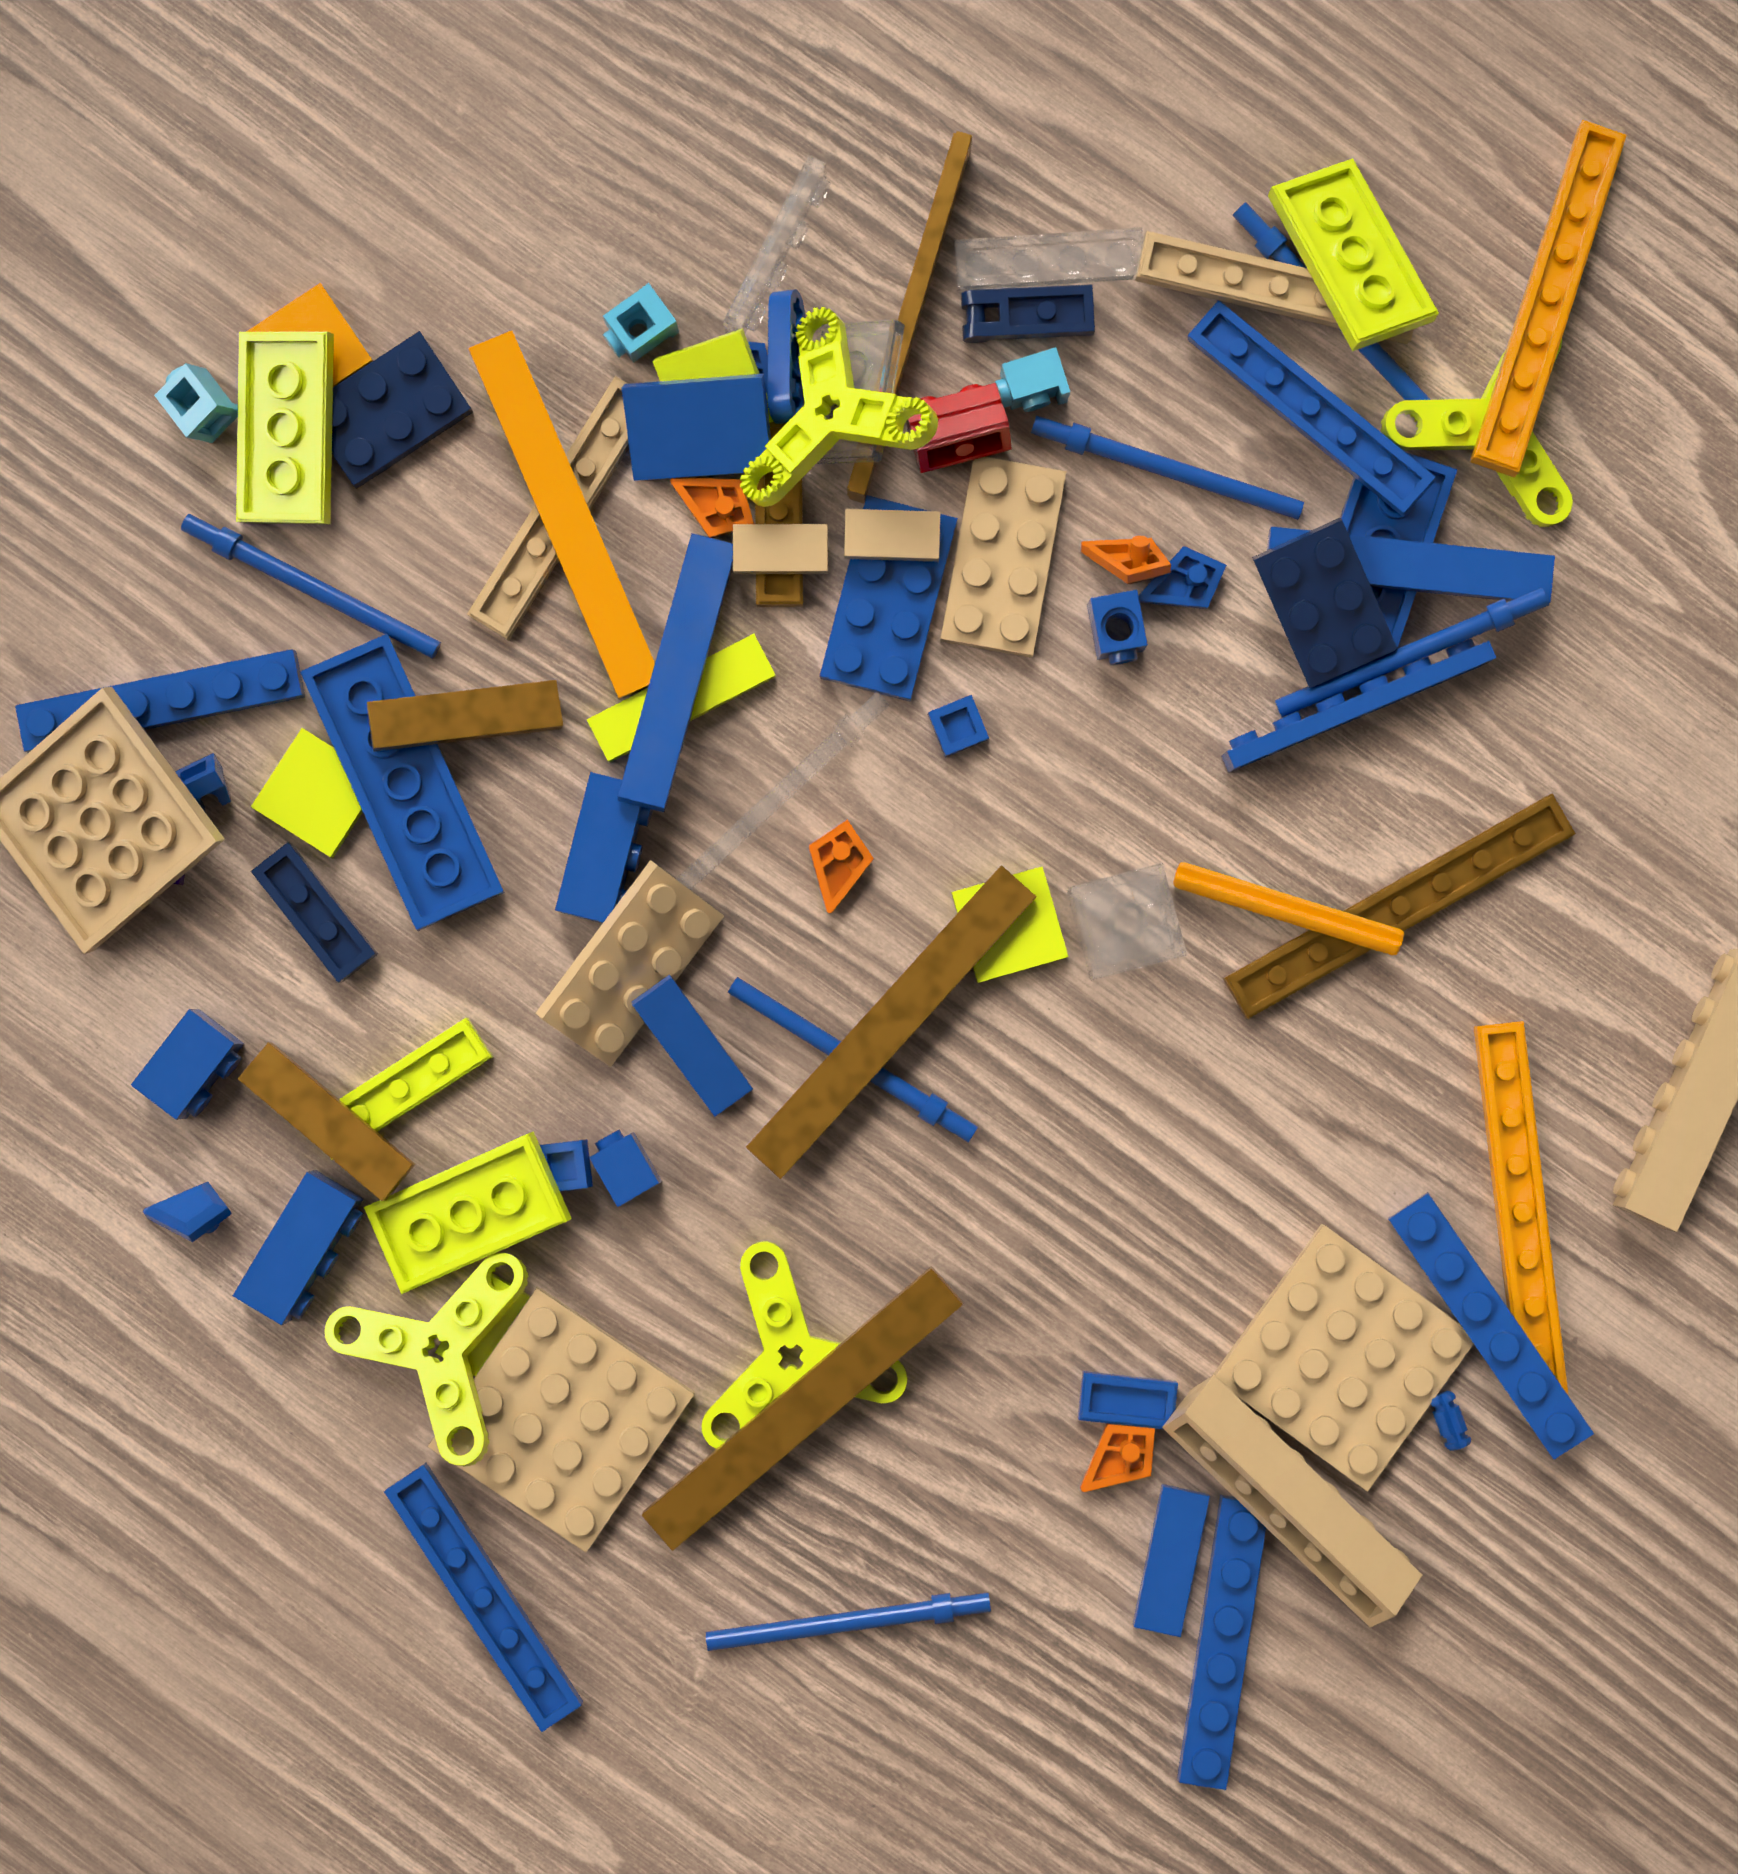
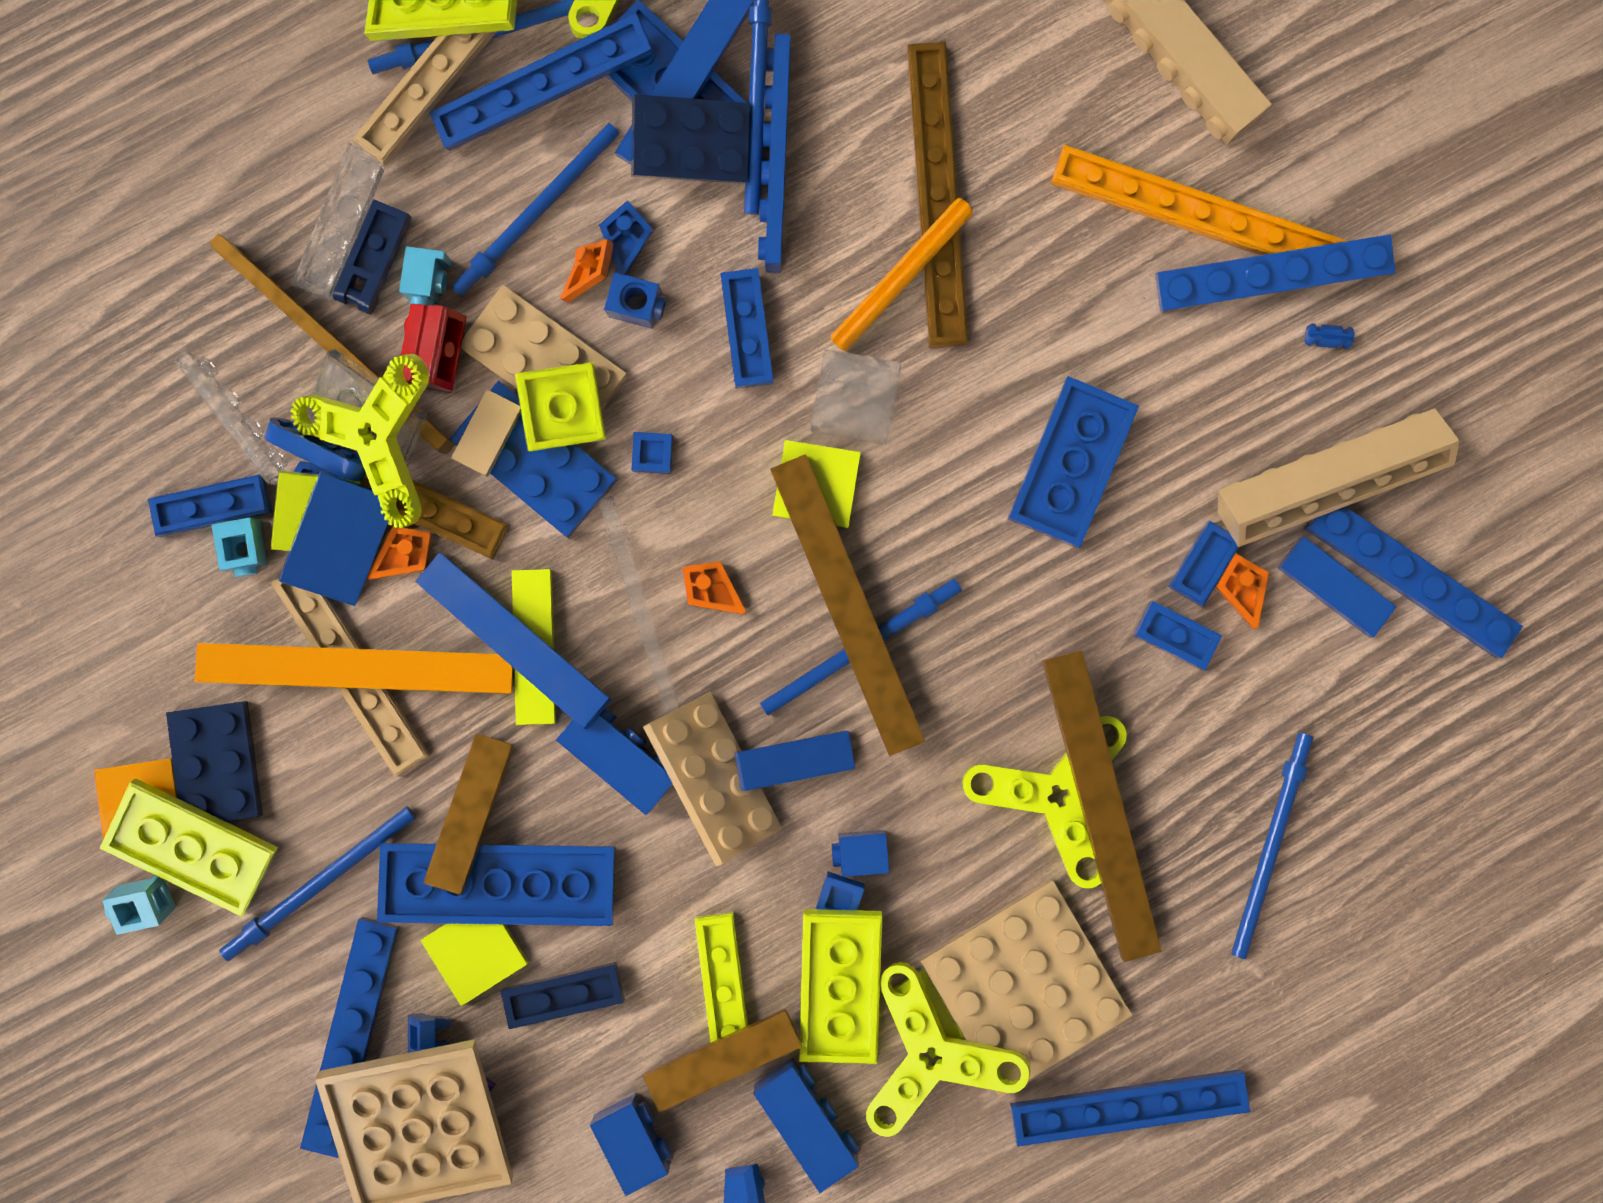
camera: 60 degrees left, 0 degrees up
tan tile [733,524,828,574] -> none
tan plate [1213,1224,1474,1492] -> none
none -> blue tile [148,474,273,537]
none -> neon yellow tile [515,362,606,451]
none -> blue plate [720,268,774,389]
none -> blue plate [1007,376,1139,549]
none -> blue plate [1133,601,1222,670]

